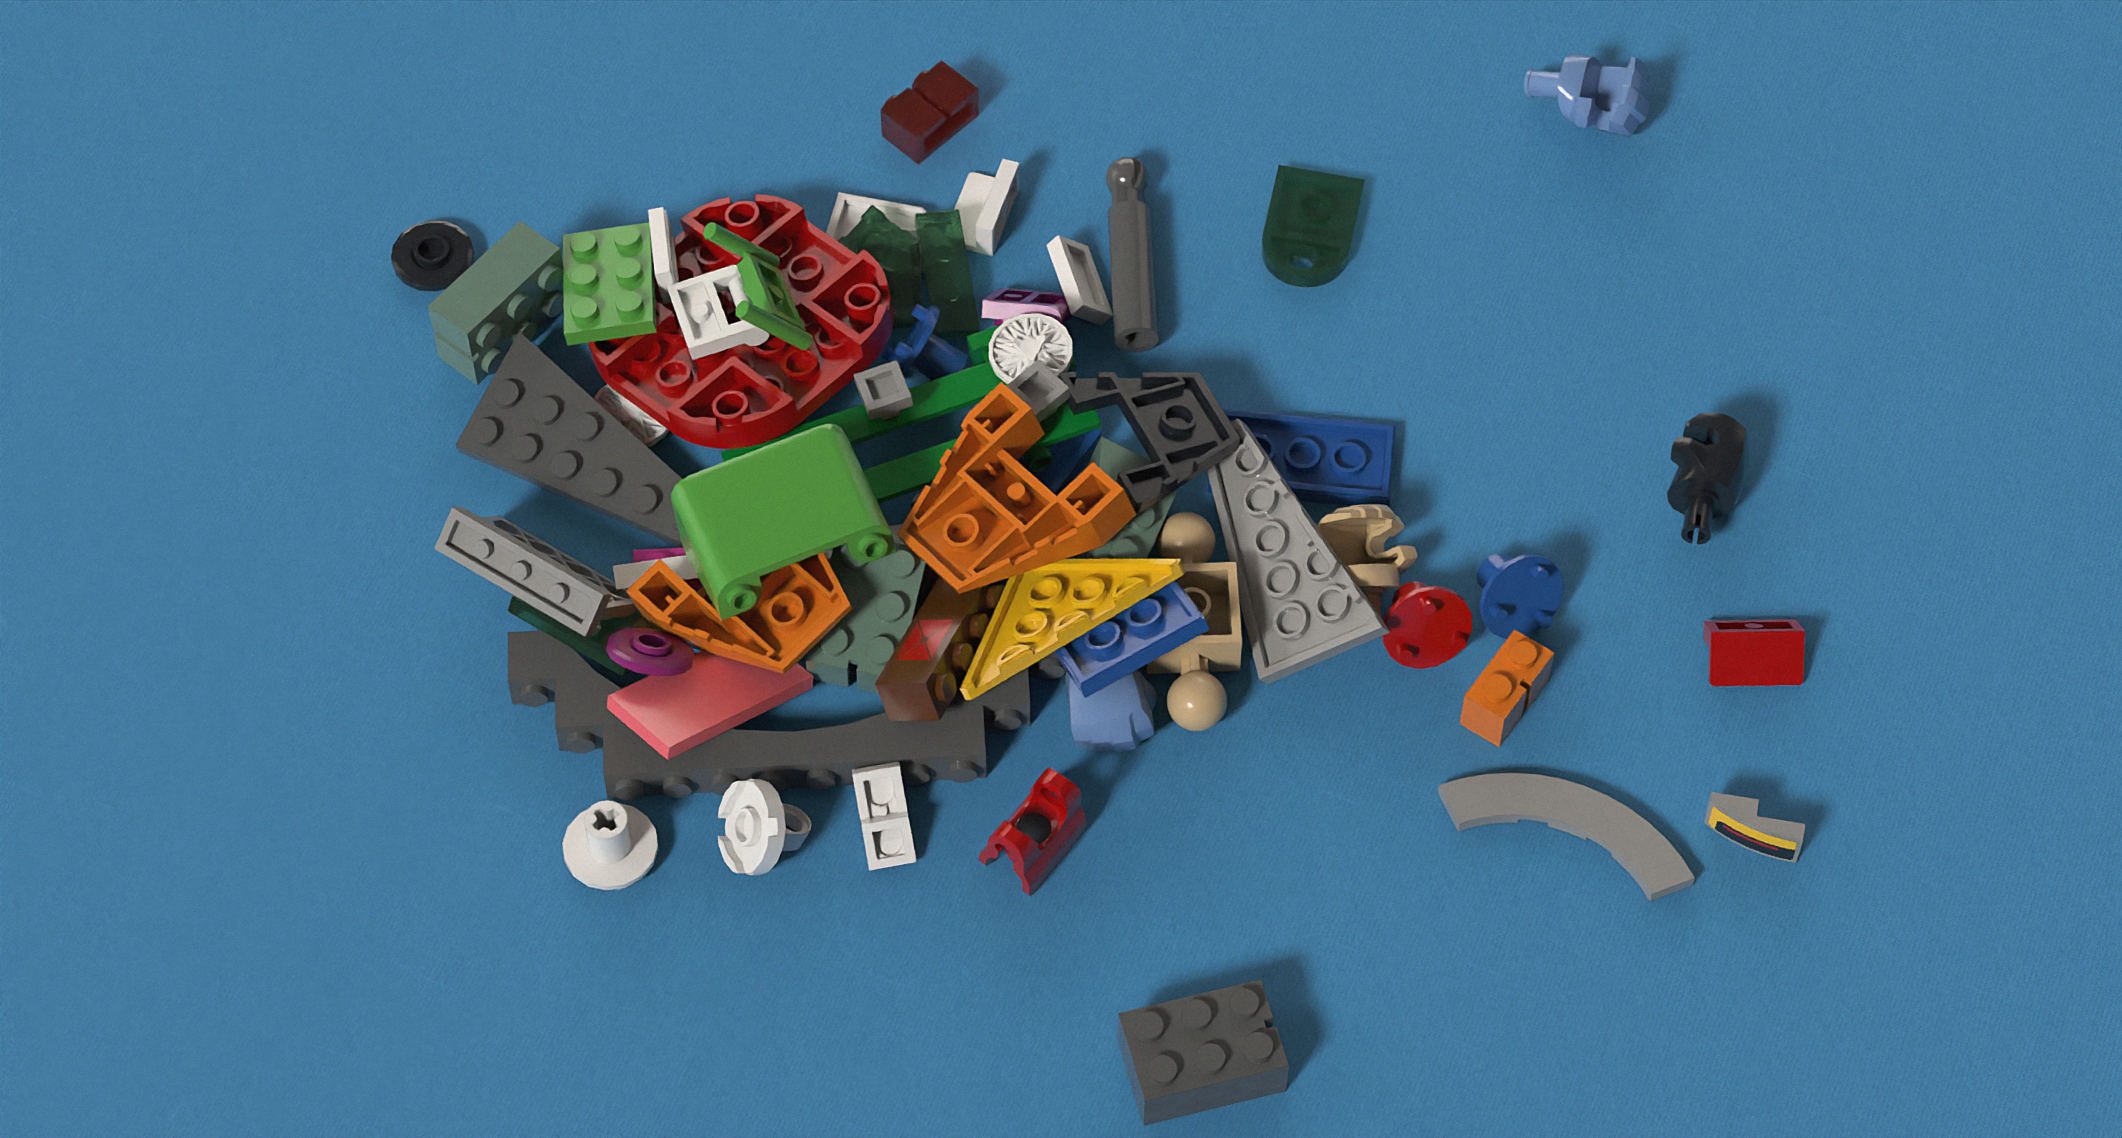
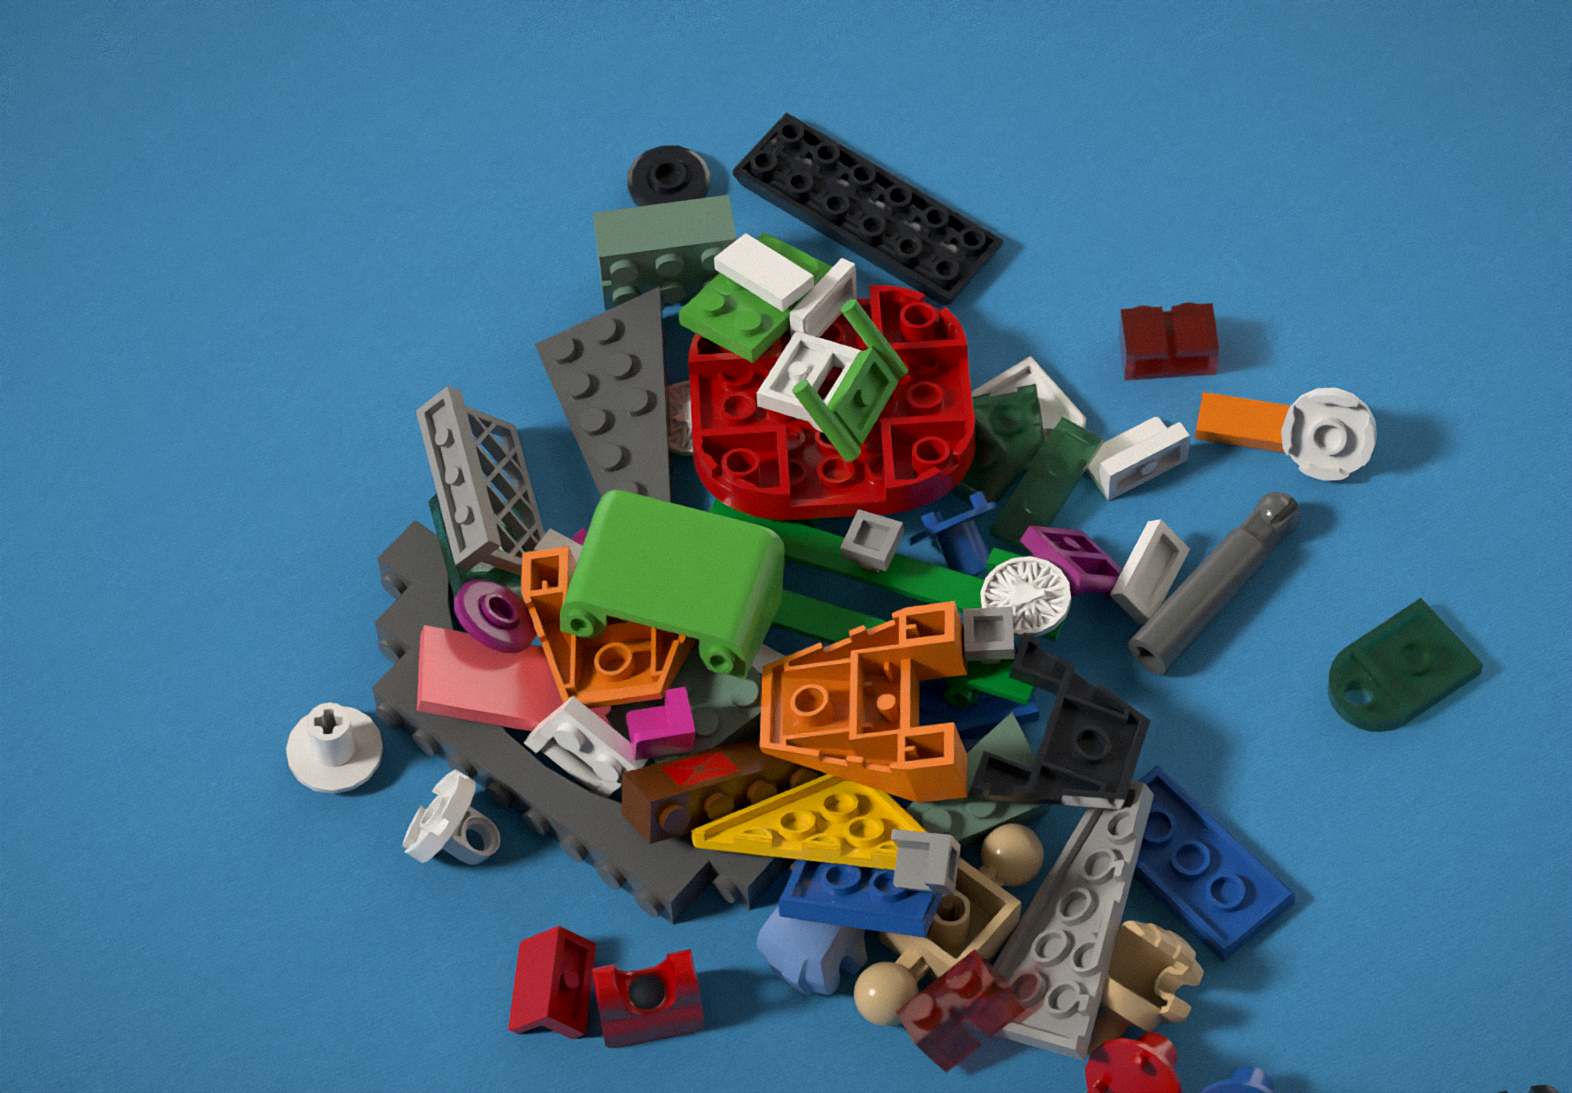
camera: 45 degrees right, 0 degrees up
white slope [852,761,917,871] -> none
none -> red panel [508,925,596,1039]
none -> white plate [524,696,648,798]
none -> dark pink panel [626,687,696,761]
none -> white tile [714,233,814,312]
none -> black plate [733,112,1003,305]
none -> light grey panel [891,829,961,895]
none -> clear red piece [896,949,1025,1073]
none -> orange tile [1195,392,1291,453]
none -> white tile [1281,388,1377,481]

